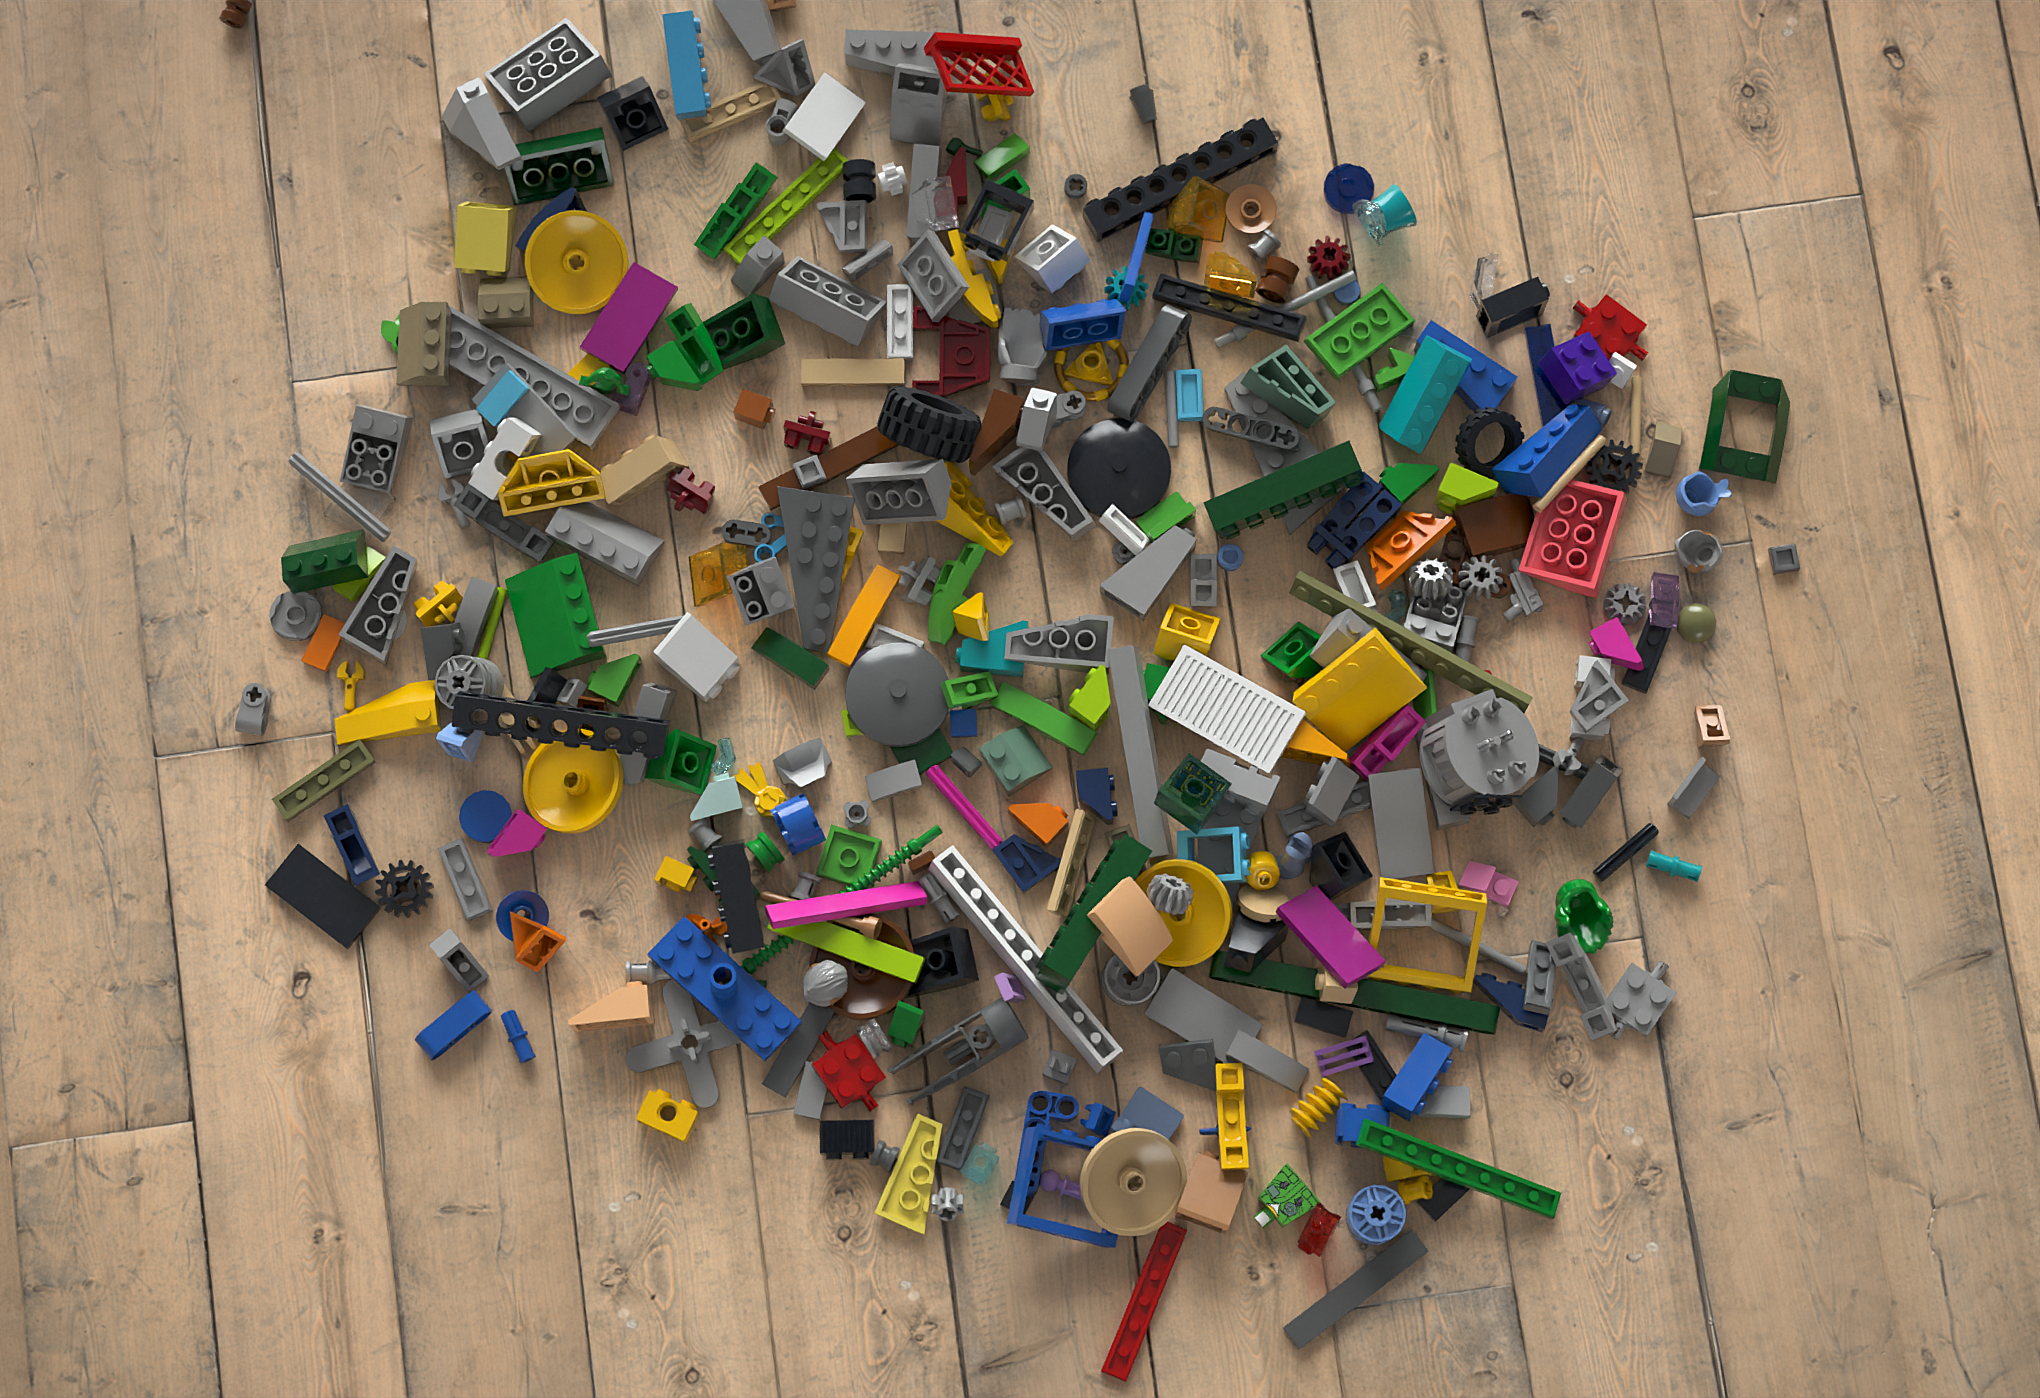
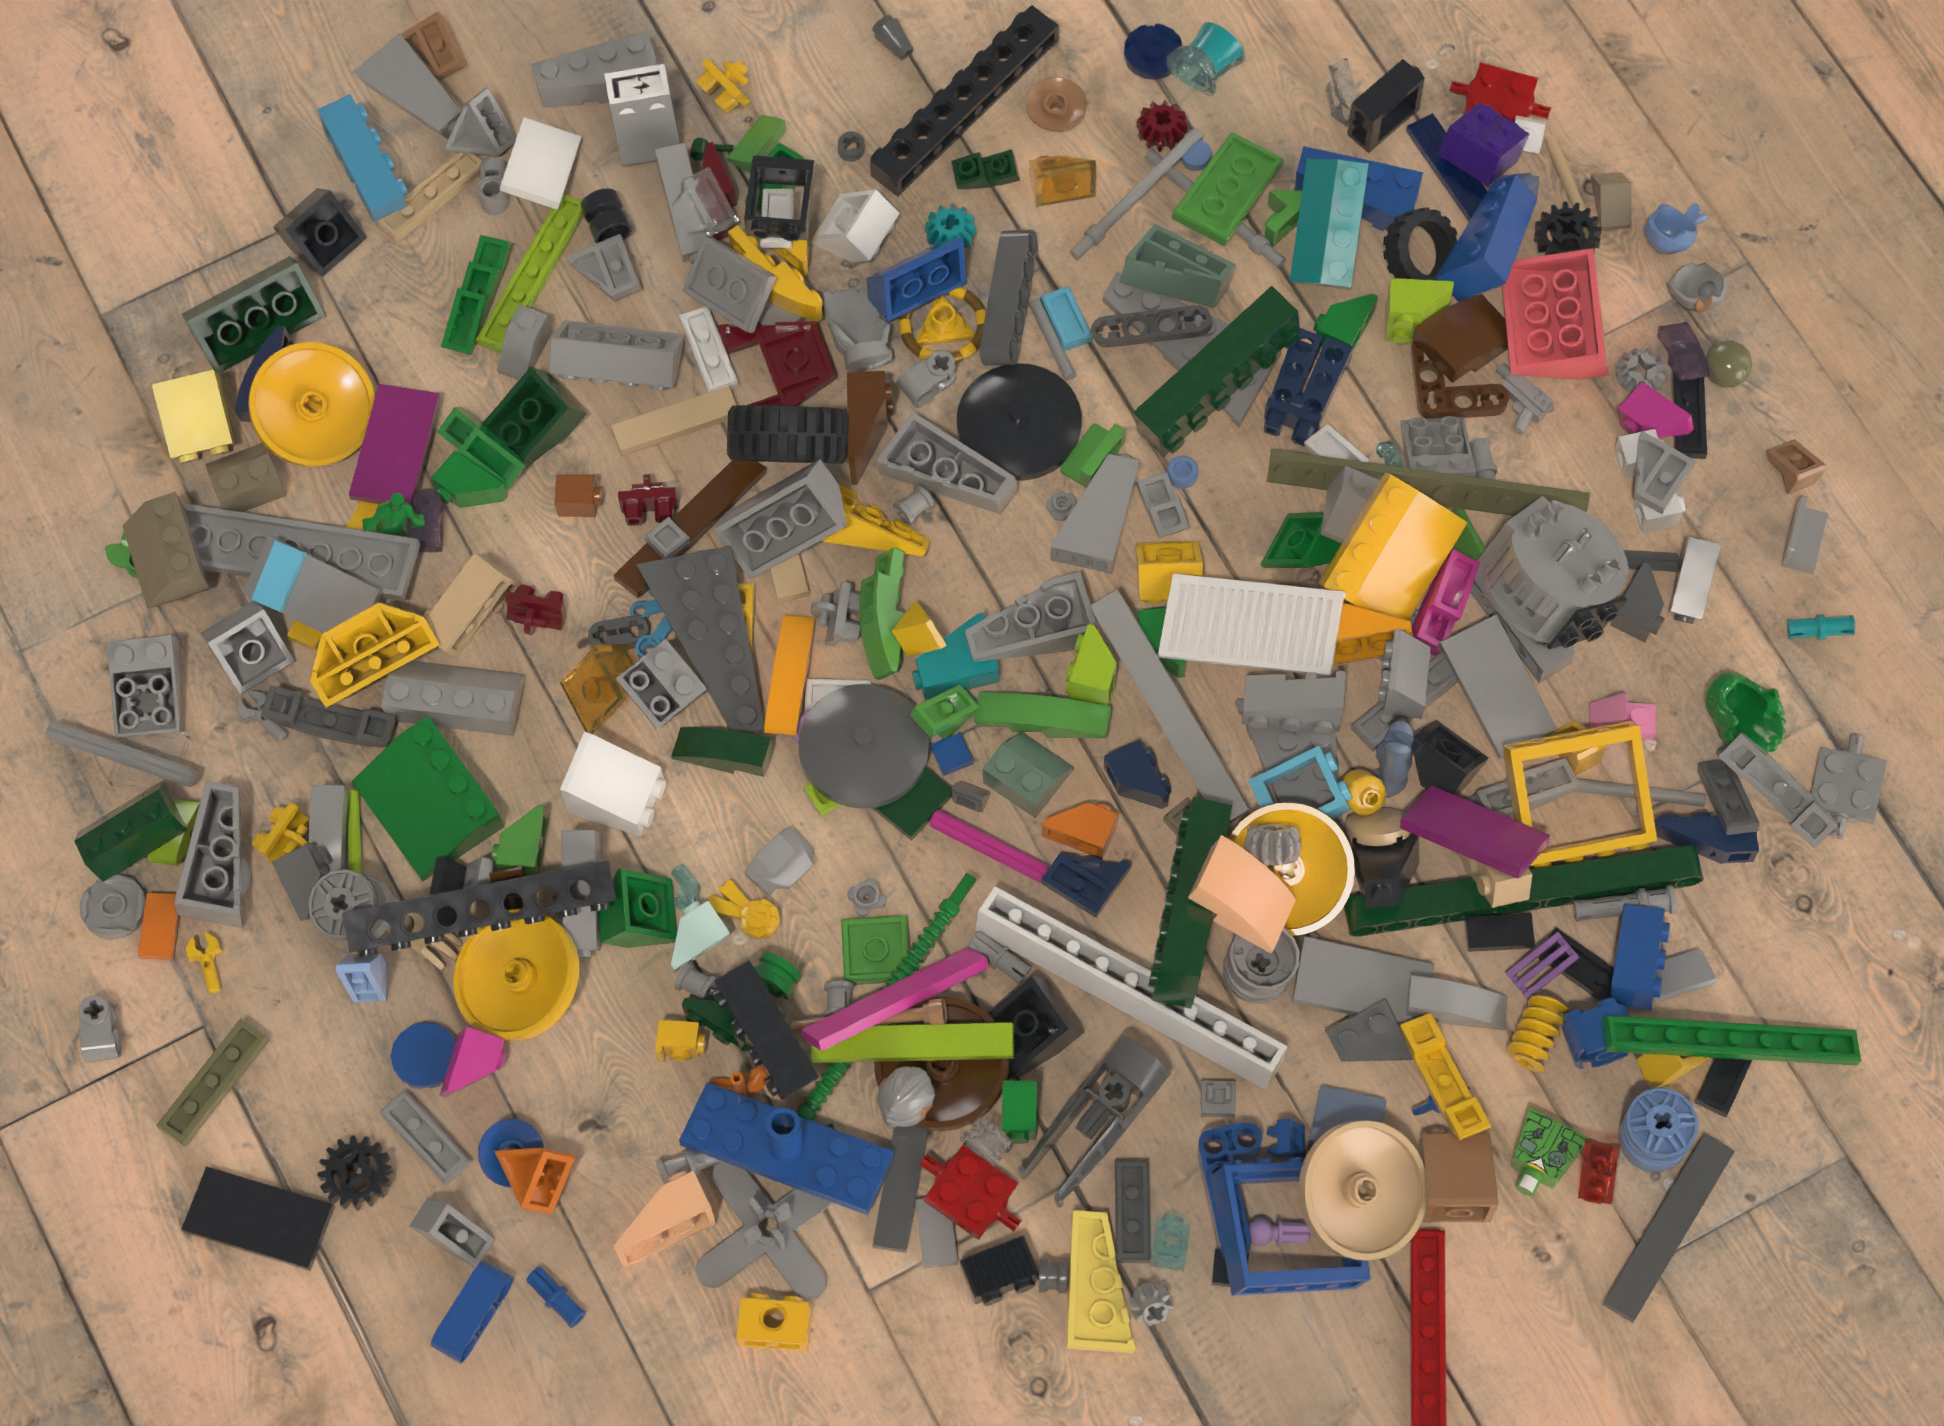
camera: 20 degrees left, 10 degrees down
dark blue slope [323,804,380,886] -> none
yellow wedge [334,680,442,746] -> none
light grey wedge [442,77,522,170] -> none
white arch [468,417,542,500] -> none
light grey slope [484,18,612,132] -> none
light grey axle [587,616,683,647] -> none
blue brick [770,793,826,856] -> none
light grey slope [842,239,893,282] -> none
light grey slope [865,760,922,802] -> none
white gear [877,162,908,196] -> none
reddish brown tile [908,851,935,875] -> none
red fence [923,32,1034,97] -> none
lavender tile [994,973,1026,1003] -> none
light grey slope [1016,388,1057,451] -> none
tan tile [1047,809,1096,918] -> none
white tile [1099,504,1150,556] -> none
tile [1119,211,1154,303] -> none
black tile [1152,273,1307,342] -> none
clear green slope [1154,753,1232,834] -> none
clear yellow slope [1166,176,1230,243] -> none
light grey bush [1247,229,1281,264] -> none
reddish brown wheel [1255,256,1299,304] -> none
orange wing [1366,511,1456,591] -> none
yellow bush [1398,1175,1433,1205] -> none
light grey gear [1408,557,1453,601] -> none
light grey gear [1458,555,1503,600] -> none
tan bar [1533,435,1607,513] -> none
light grey bar [1553,737,1584,775] -> none
black axle [1593,823,1659,882] -> none
dark green wedge [1699,370,1790,484] -> none
flat silver tile [1768,544,1800,575] -> none

